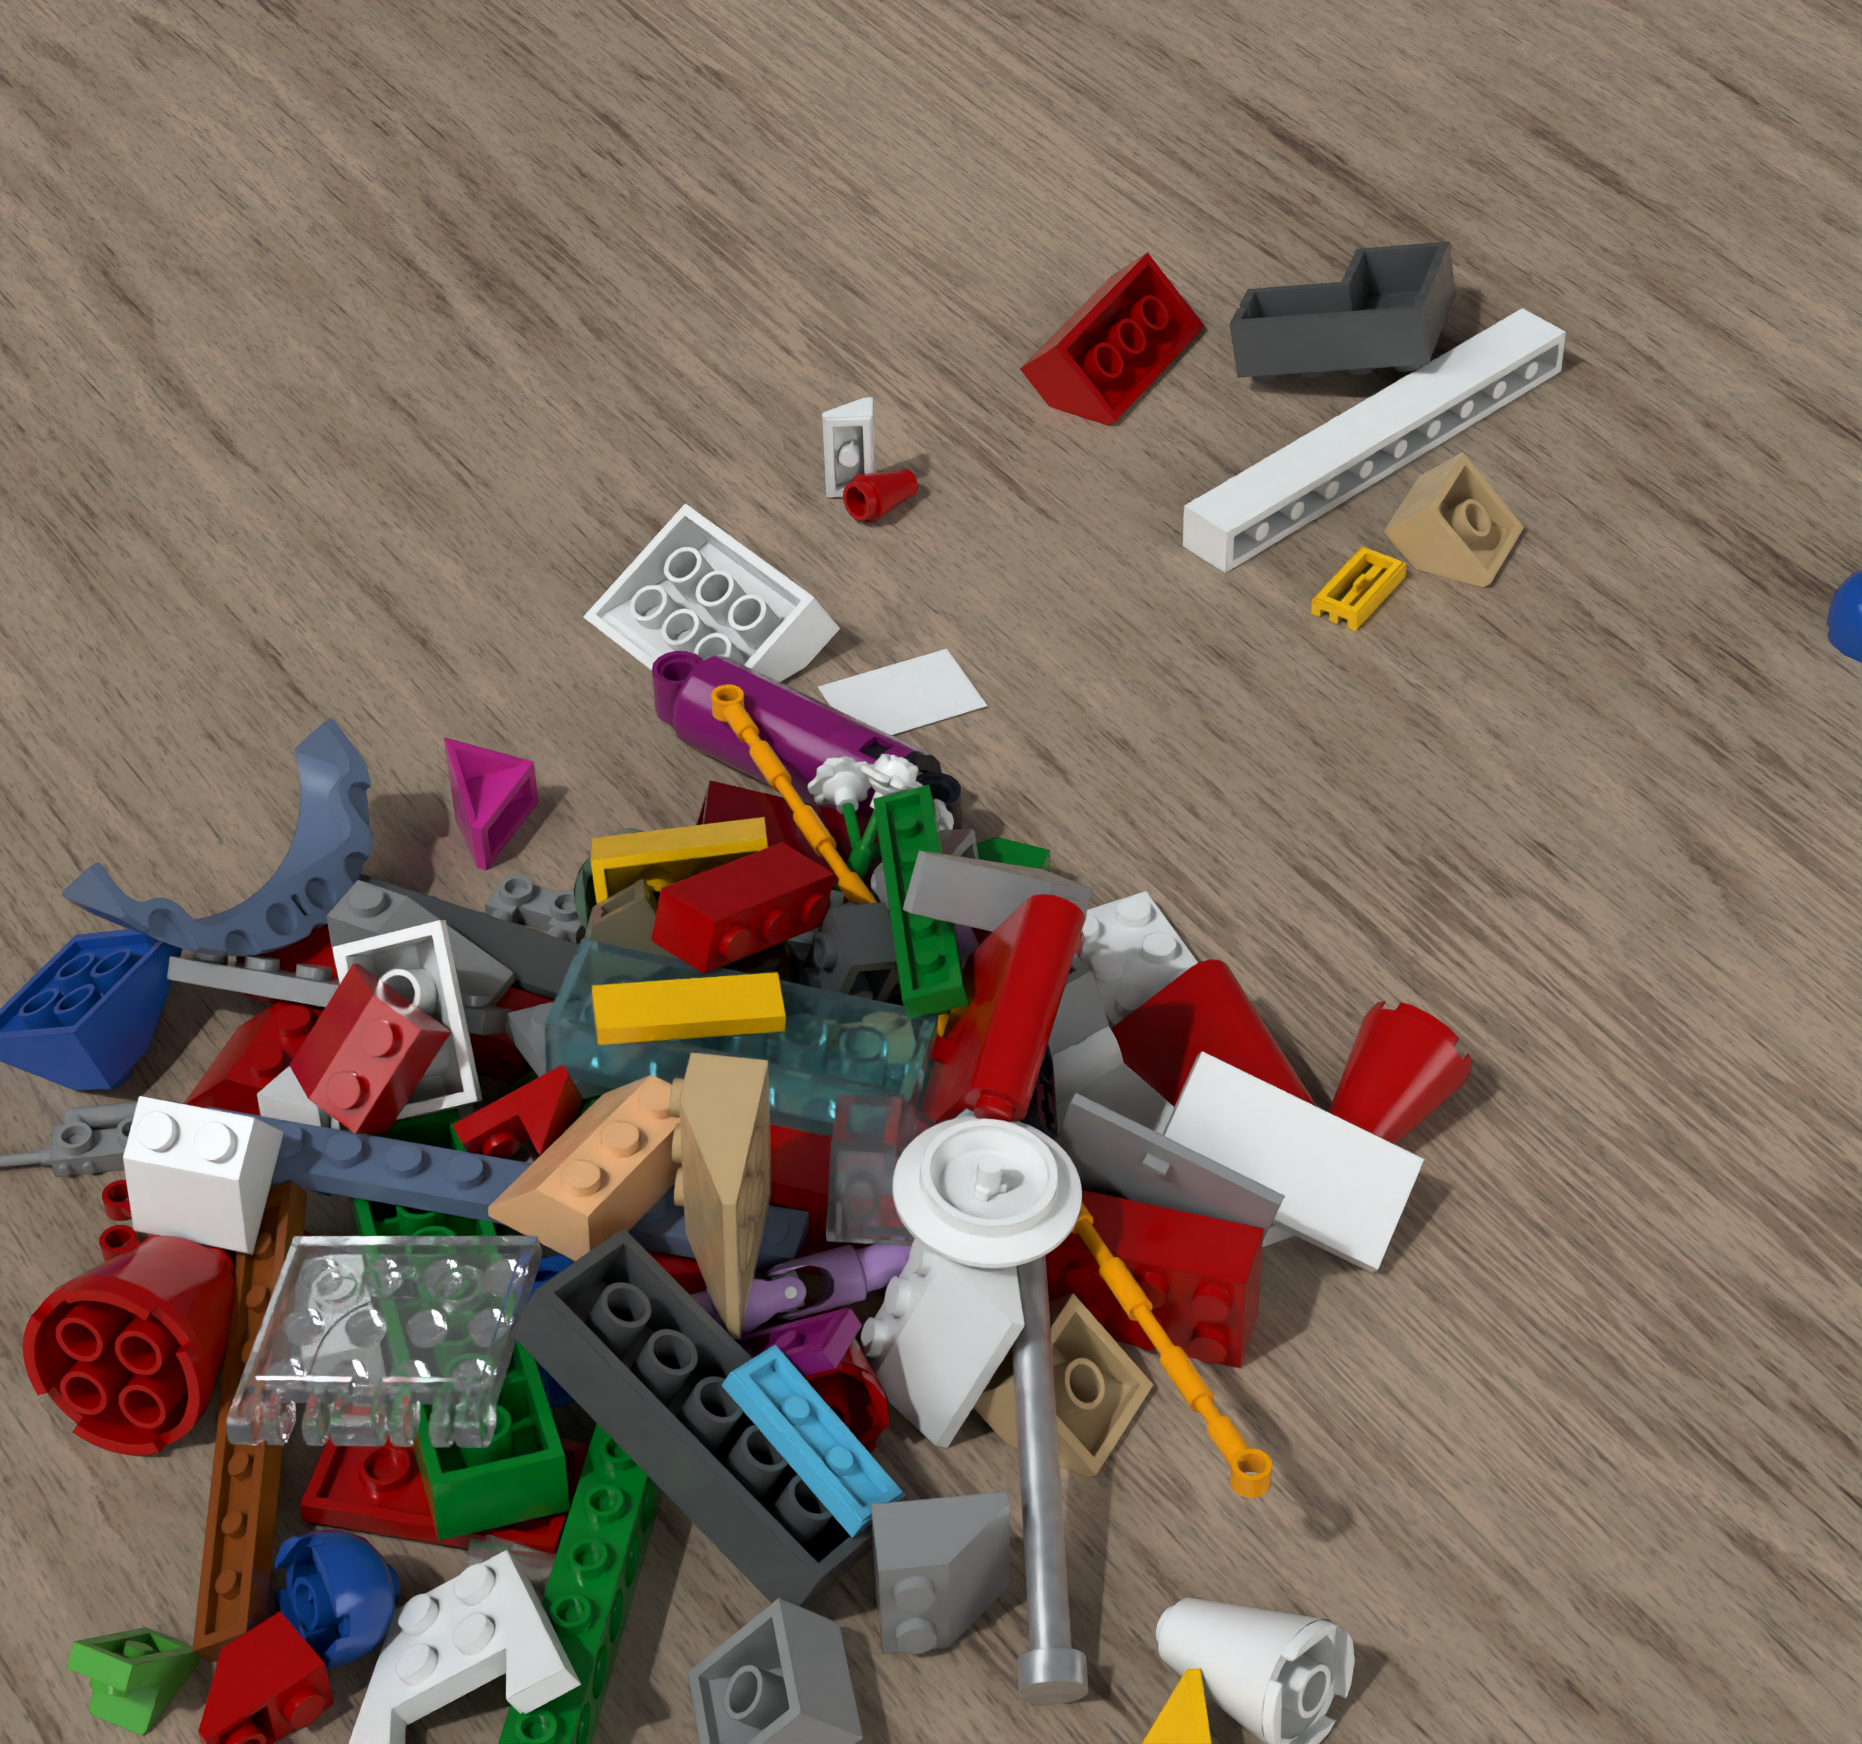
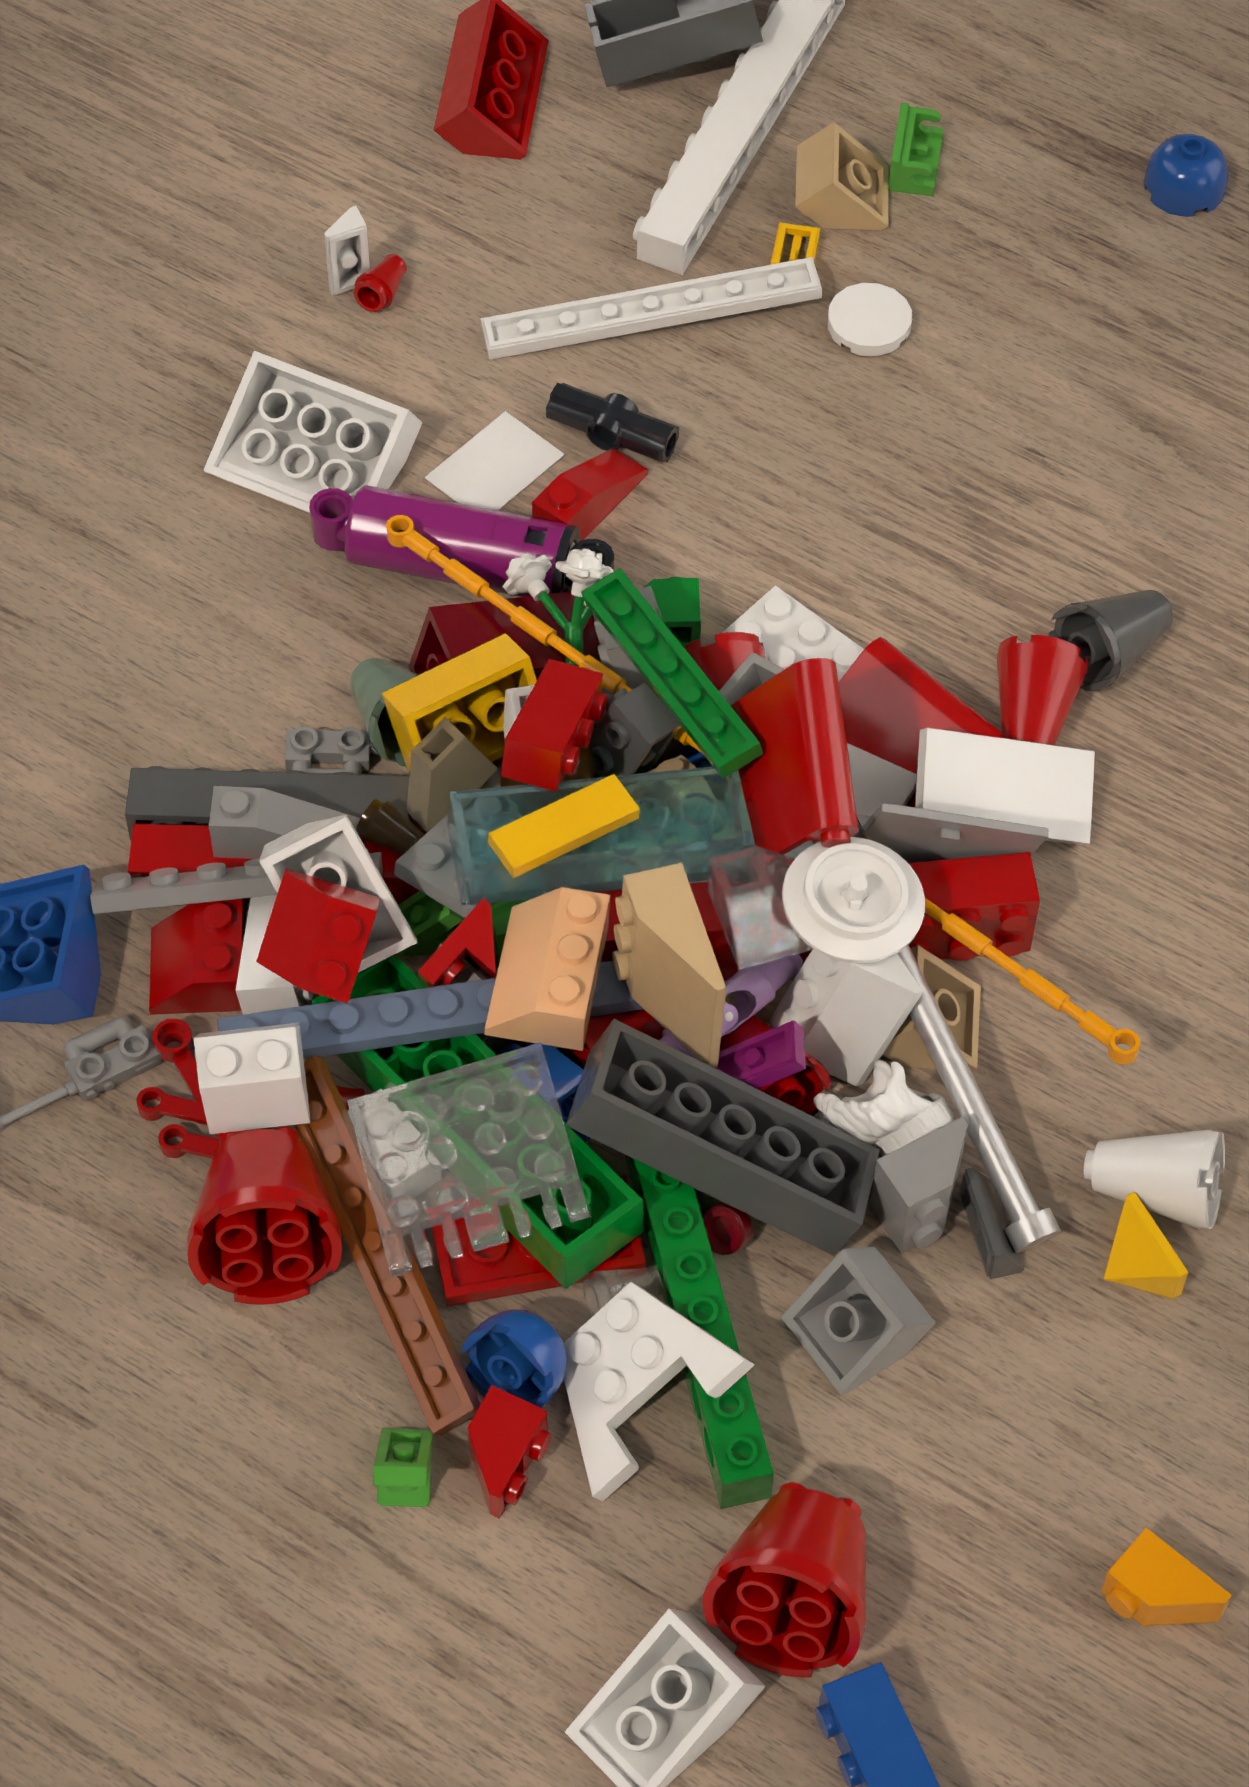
camera: 25 degrees left, 15 degrees up
sand blue windscreen [62,719,374,957] -> none
dark pink slope [444,737,539,871] -> none
medium azure tile [721,1344,906,1538] -> none
light grey slope [903,851,1093,932] -> none
none -> dark brown cone [356,799,425,855]
none -> white tile [481,257,822,360]
none -> red slope [532,448,648,541]
none -> black piece [546,383,679,463]
none -> dark red tile [702,1203,755,1255]
none -> white hair [813,1060,955,1157]
none -> white tile [828,283,912,356]
none -> bright green hinge [888,102,944,196]
none -> dark grey slope [960,1168,1024,1279]
none -> dark grey cone [1049,590,1173,691]

